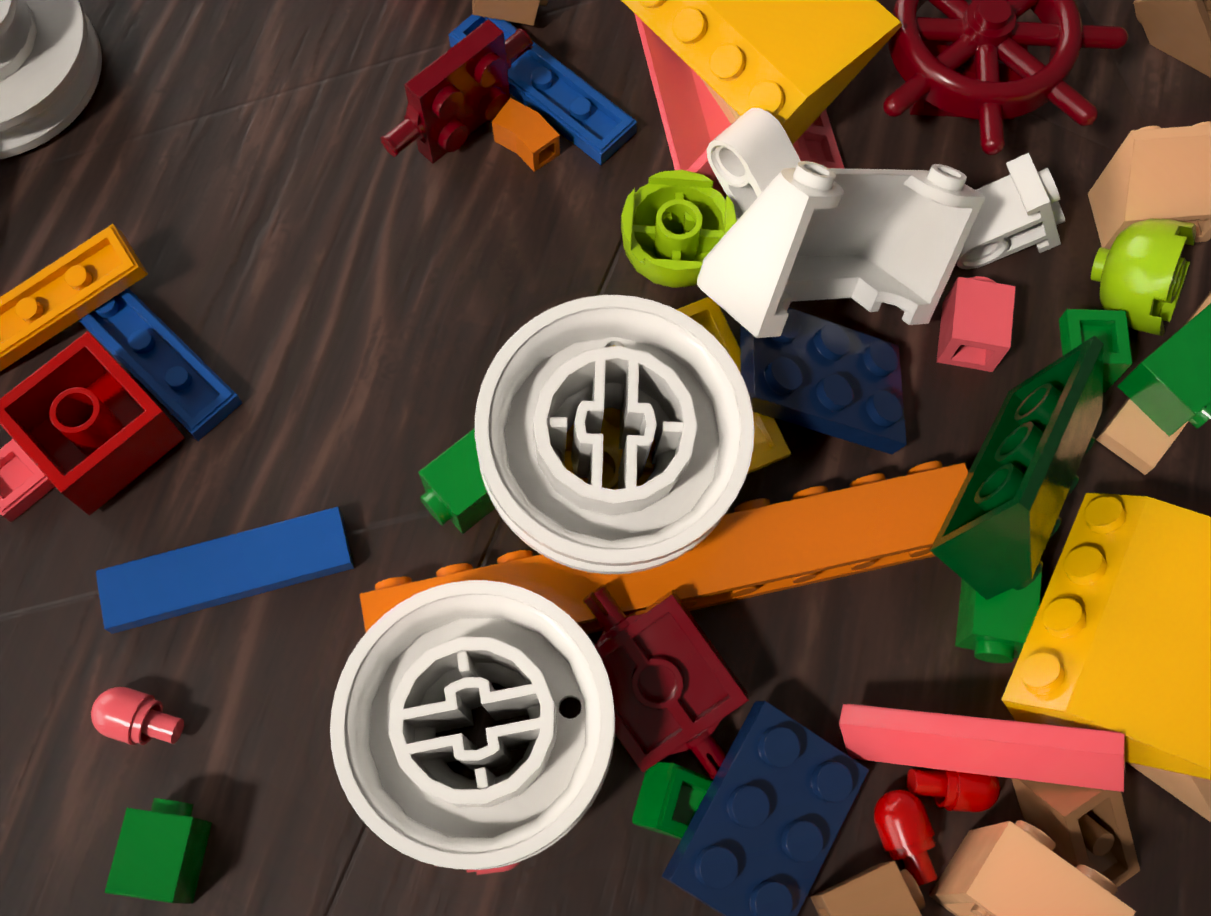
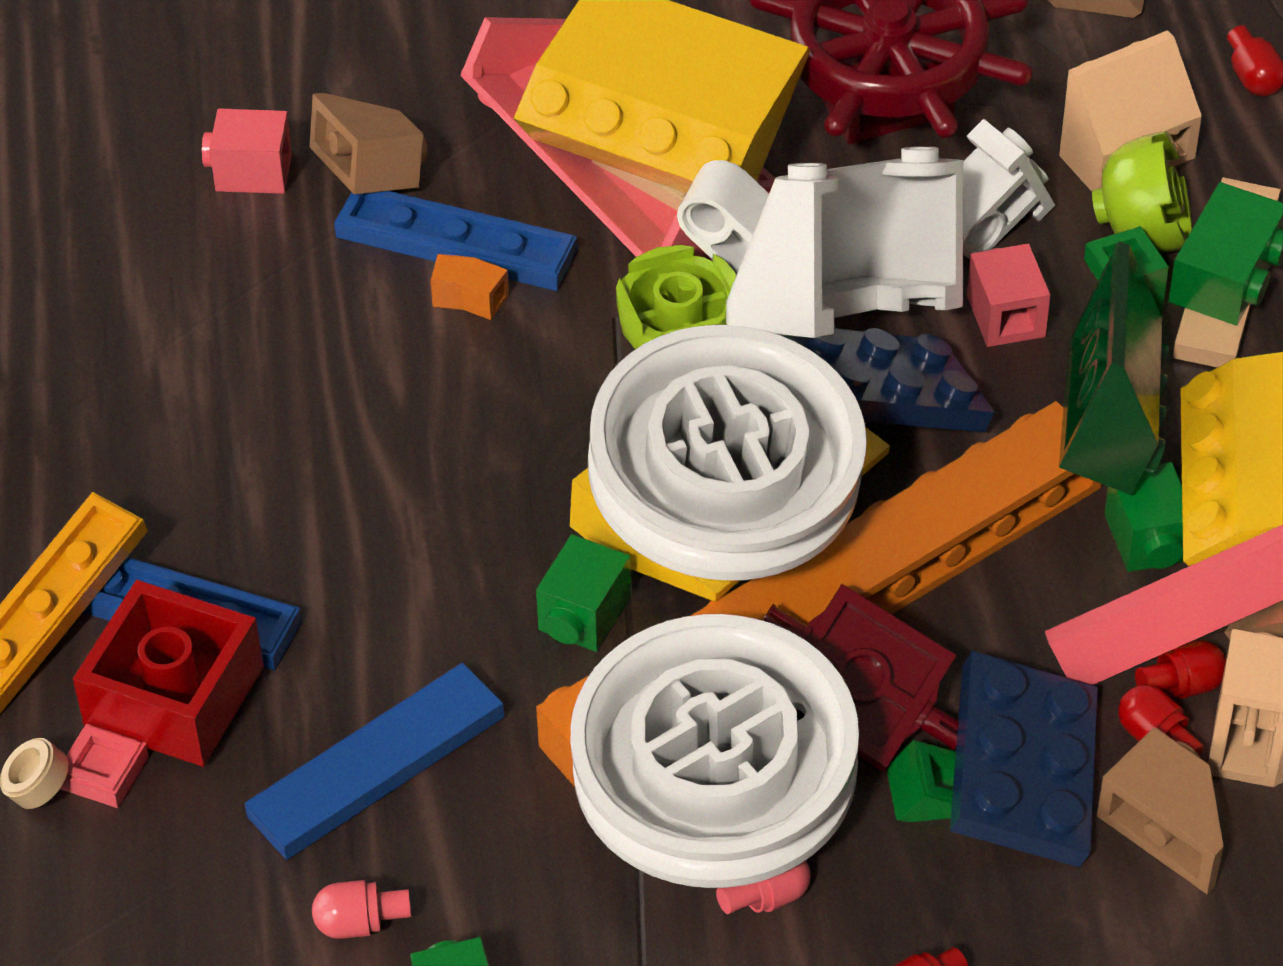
camera: 20 degrees left, 20 degrees down
dark red plate [380,19,533,164] -> none

